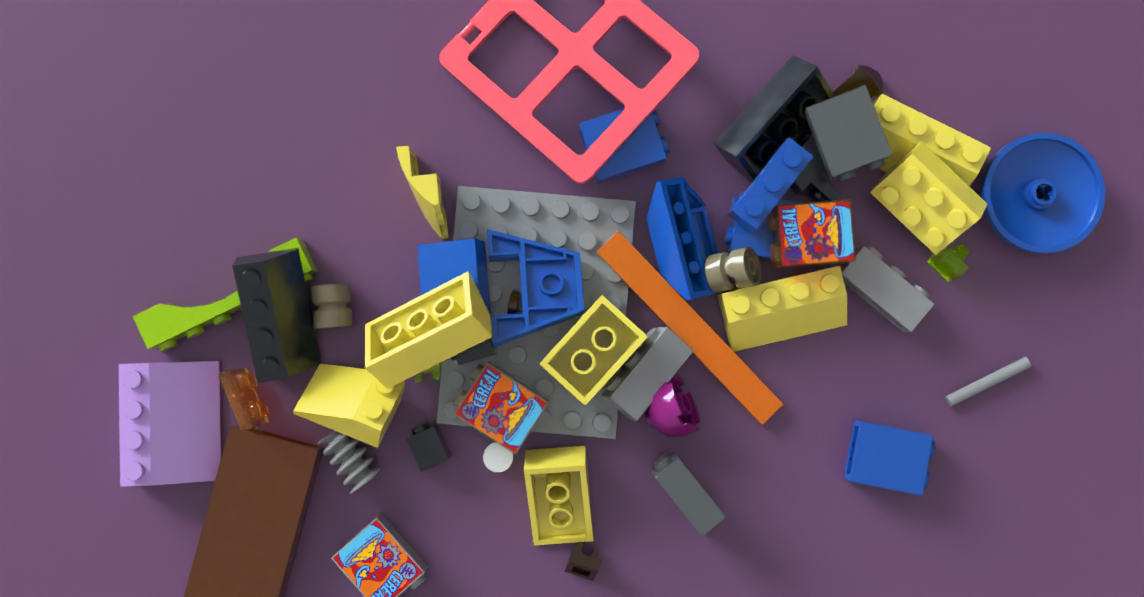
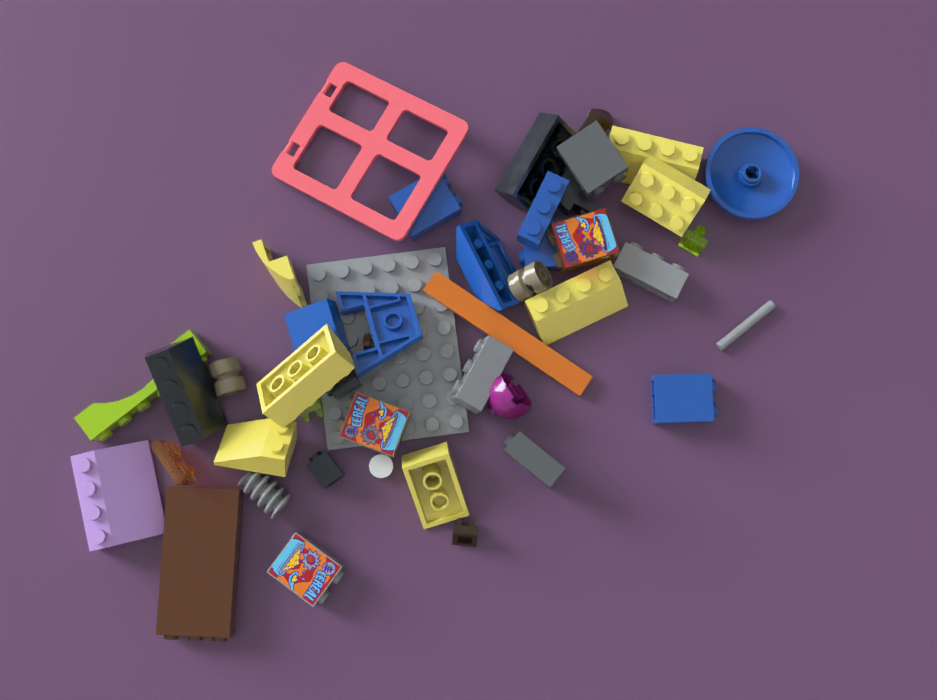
camera: 15 degrees left, 5 degrees down
light yellow brick [539,295,648,406] -> none

